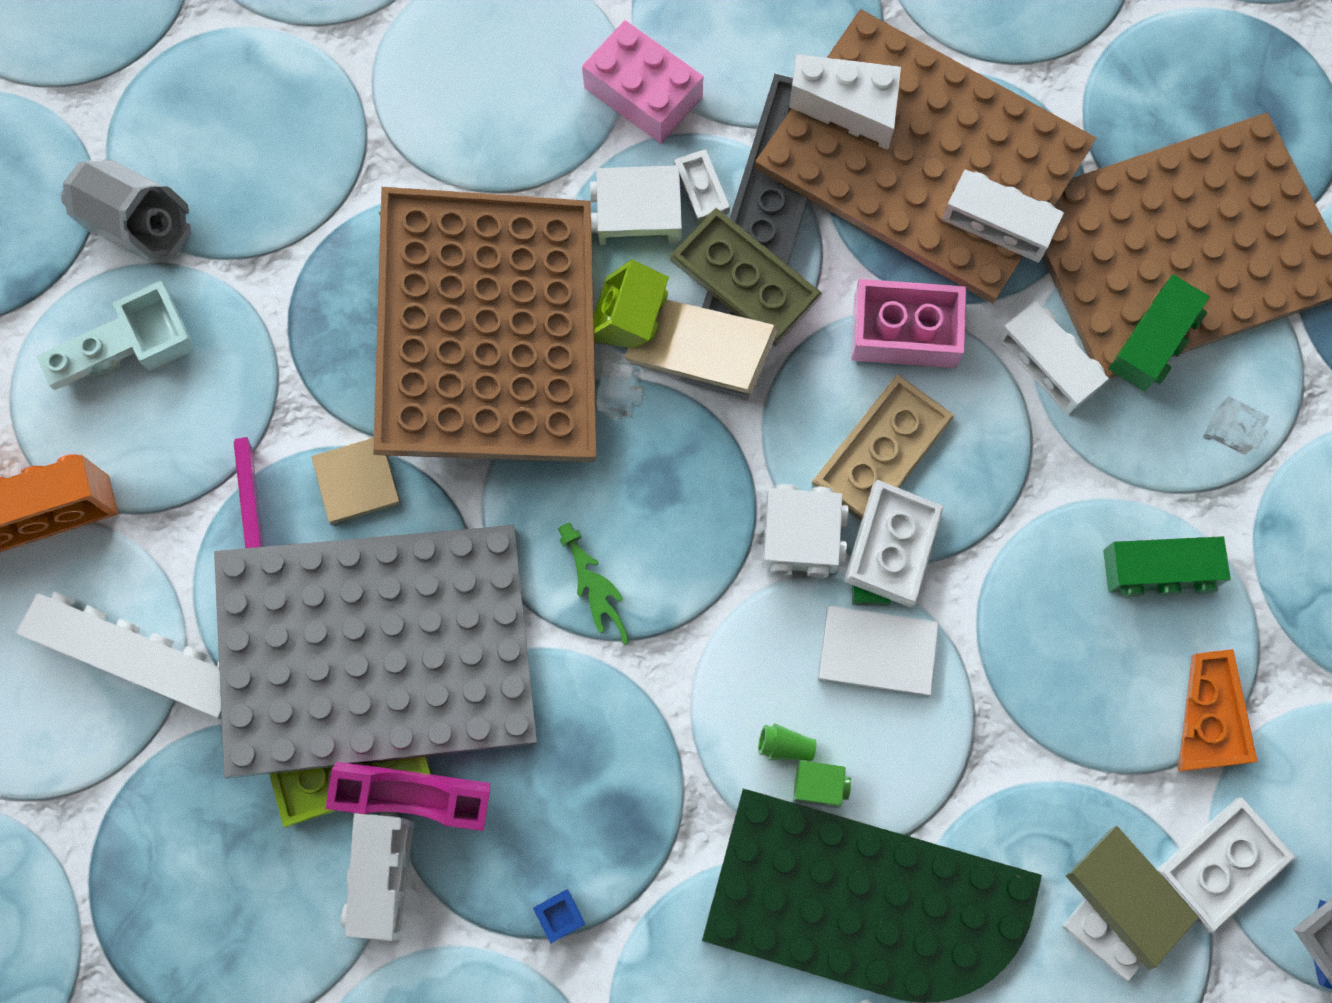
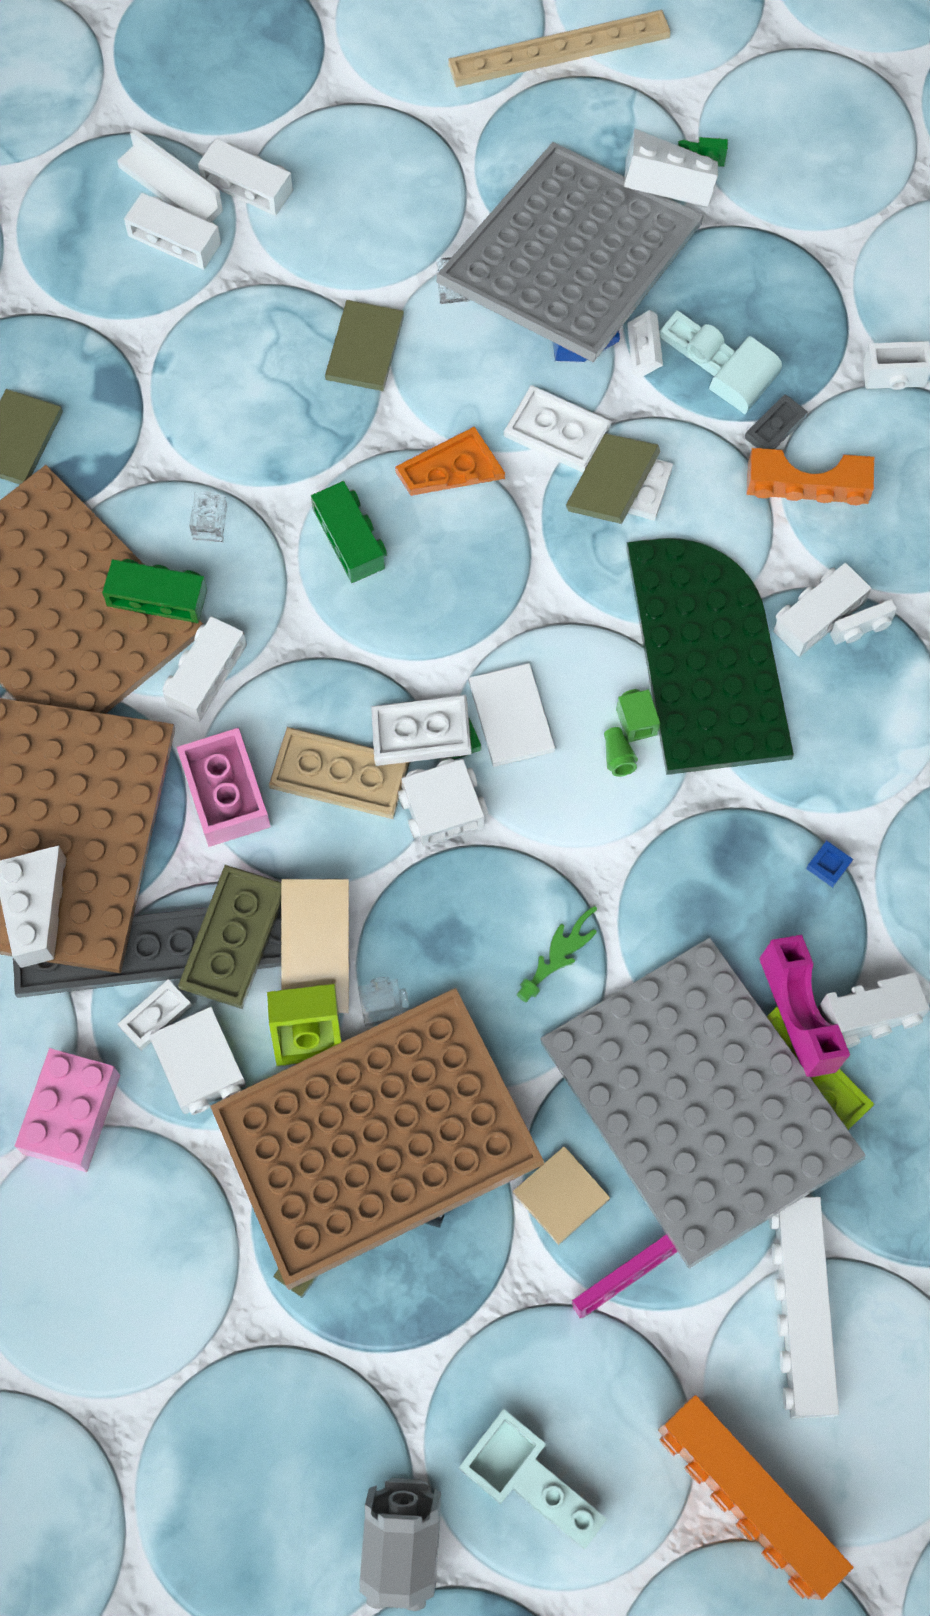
camera: 115 degrees left, 5 degrees down
white brick [942,169,1064,263] -> none

